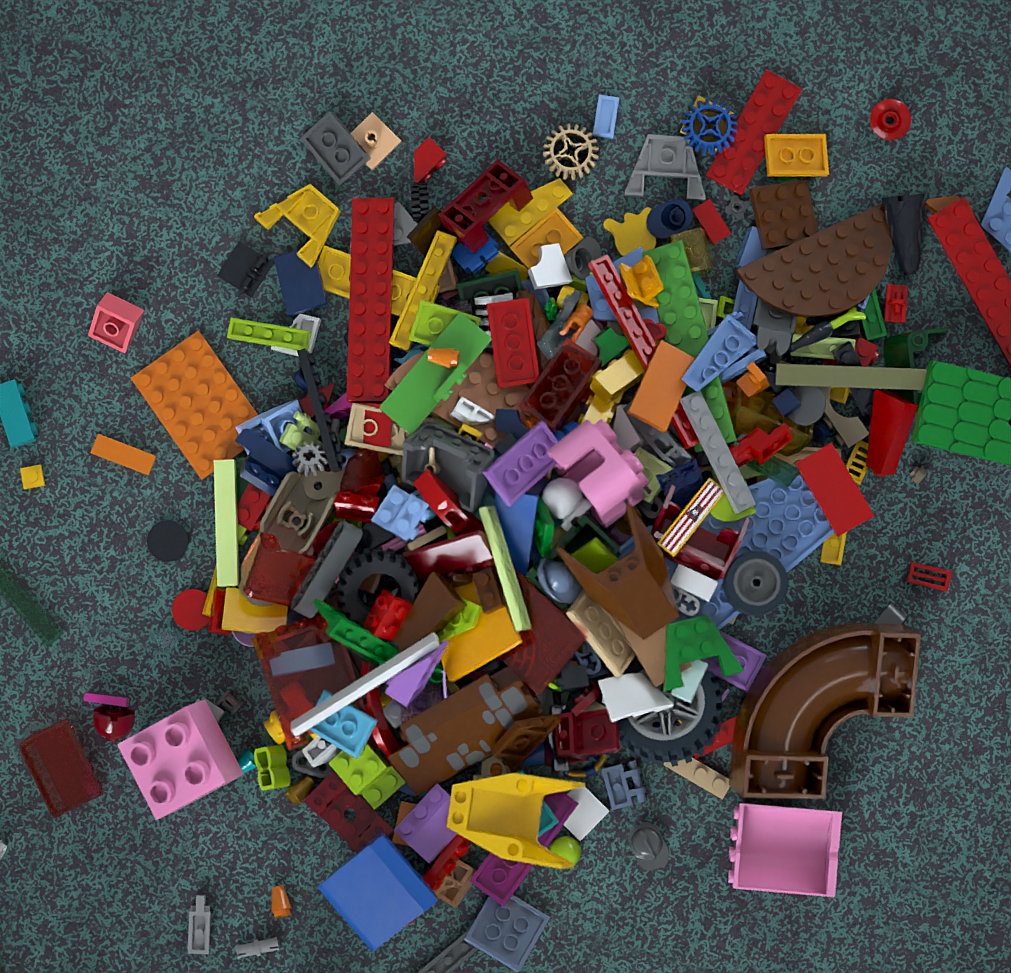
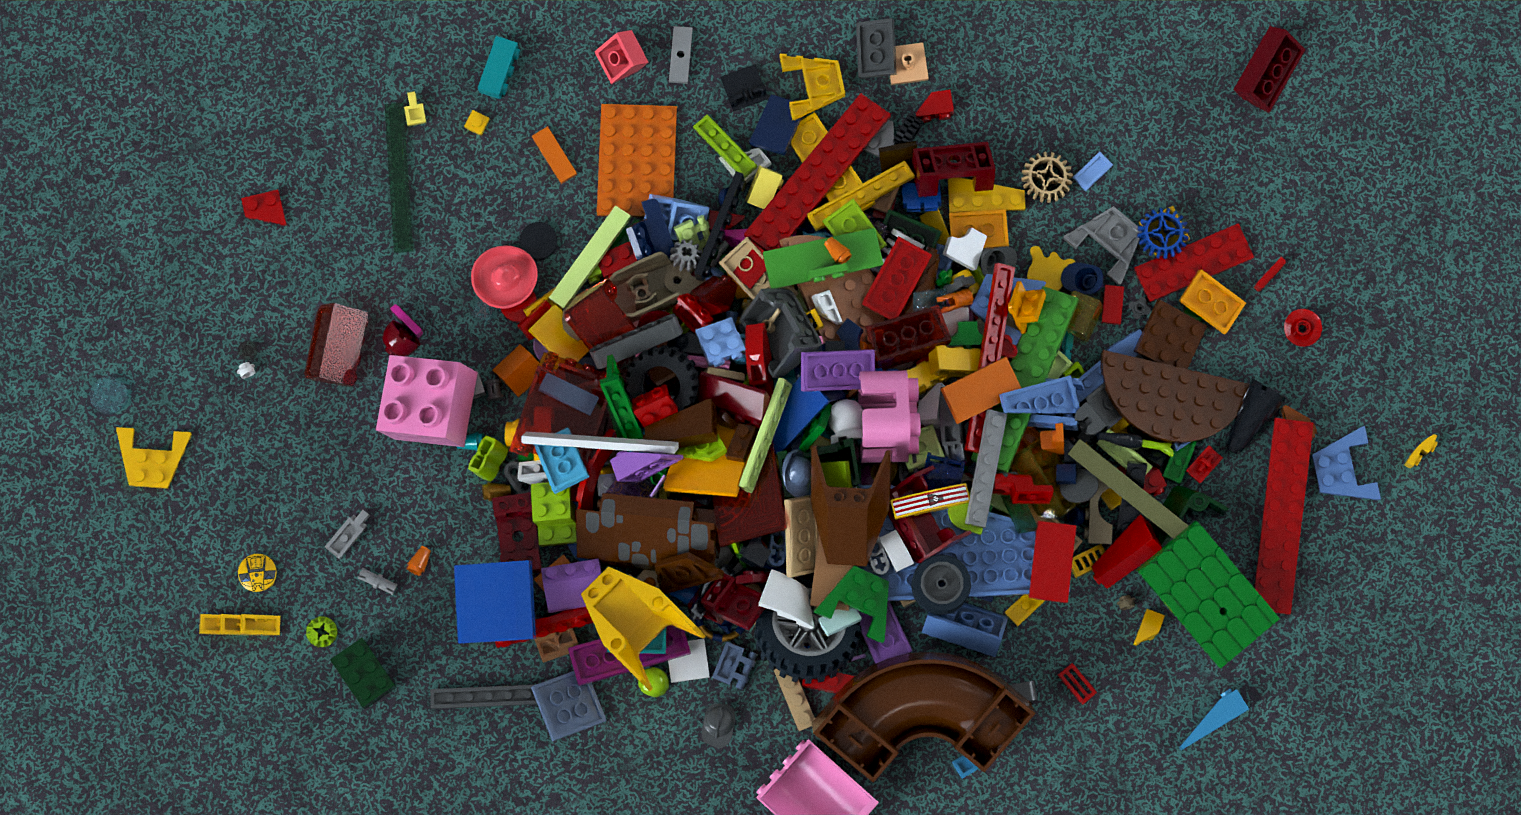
camera: 40 degrees right, 5 degrees down
none -> coral hat [471,246,538,309]
none -> orange slope [492,344,546,398]
none -> light grey tile [669,26,693,84]
none -> light yellow brick [745,165,784,209]
none -> medium blue slope [922,603,1008,657]
none -> dark azure tile [952,756,979,779]
none -> yellow slope [1133,609,1165,646]
none -> red tile [1254,257,1286,292]

